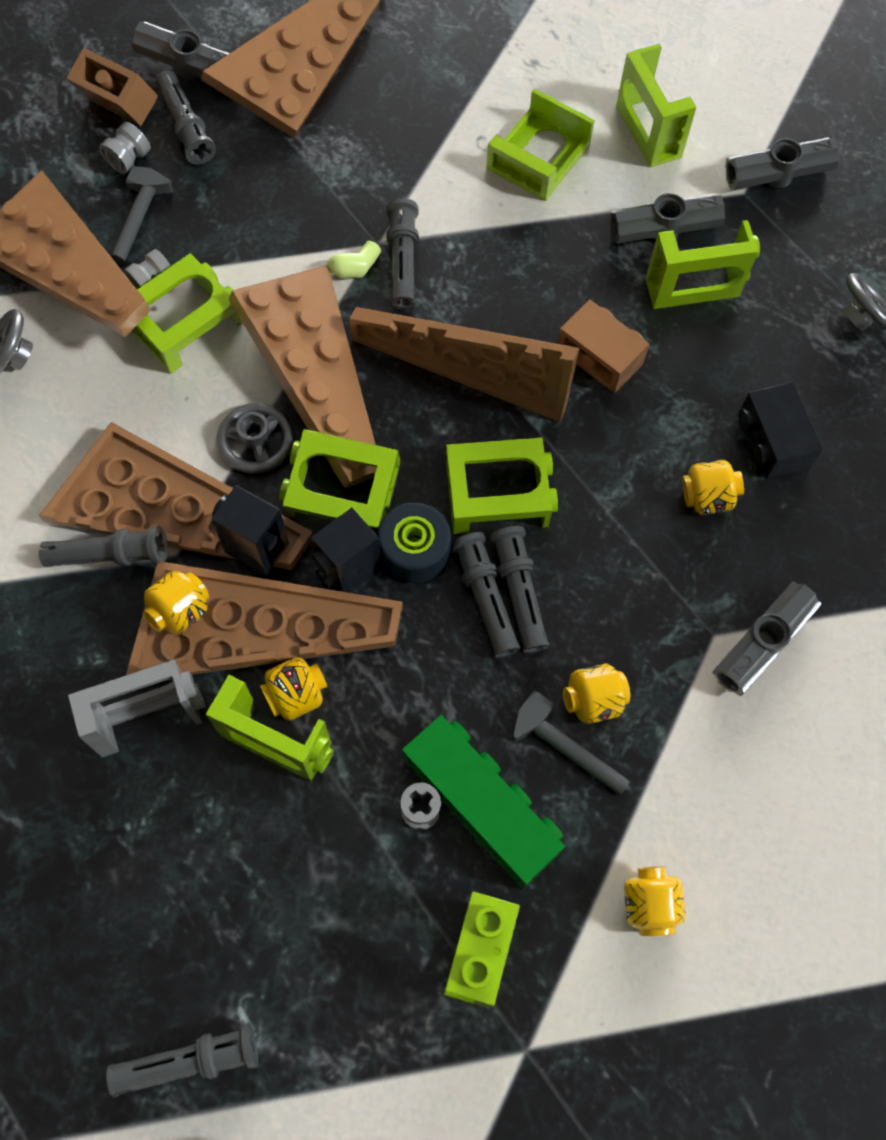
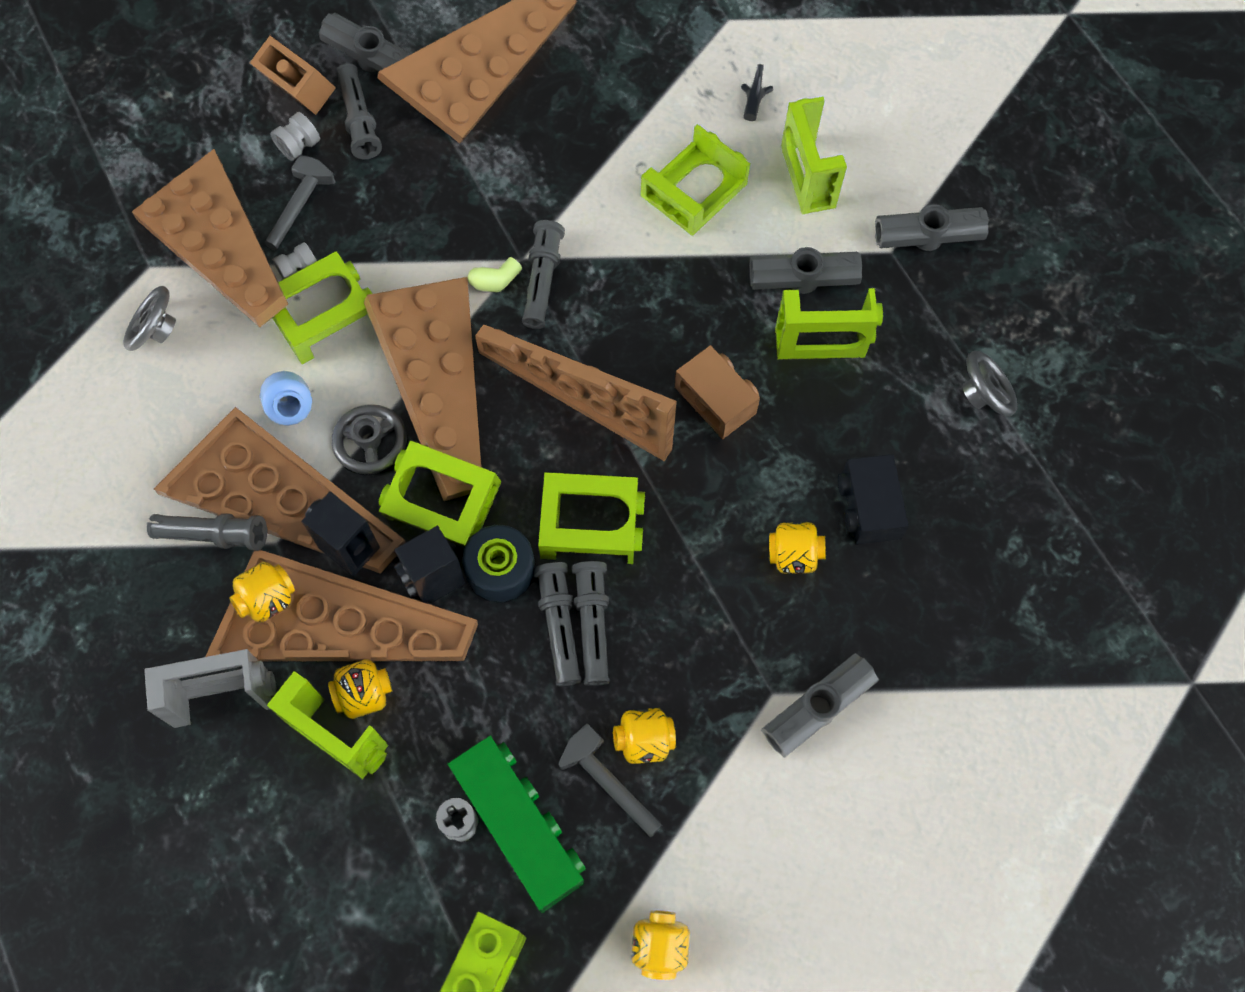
camera: 10 degrees right, 0 degrees up
none -> light blue head [260,371,313,426]
none -> black bar [741,64,773,121]

